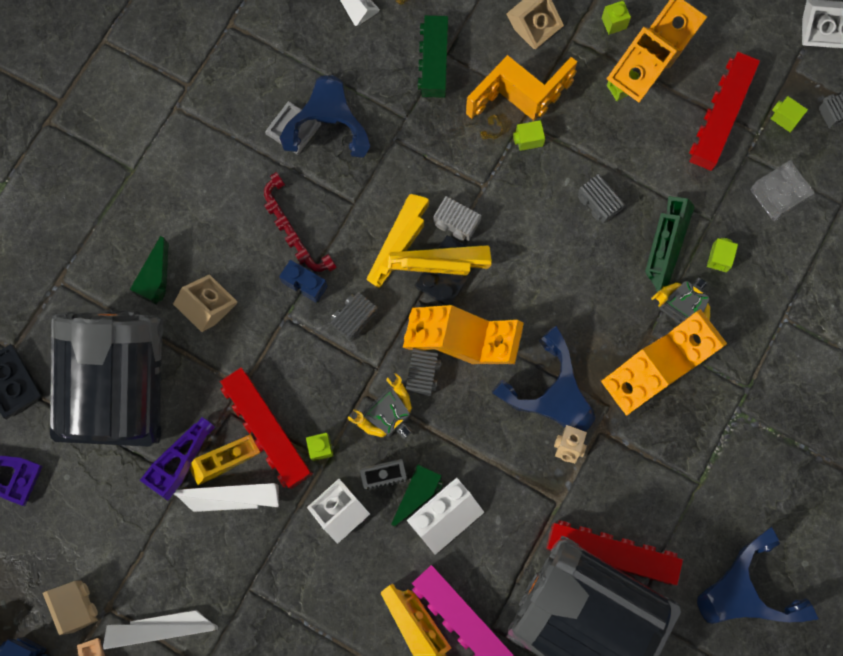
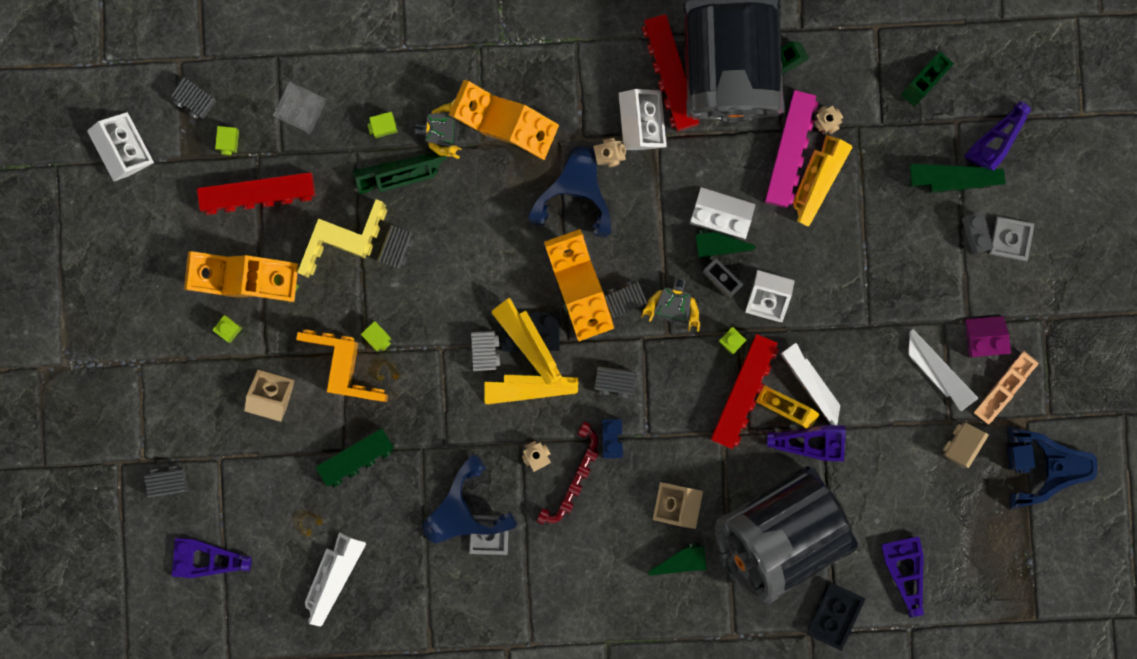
camera: 125 degrees left, 10 degrees up
none -> light yellow bracket [297,200,387,278]
none -> tan brick [522,441,551,471]
none -> white slope [619,89,667,150]

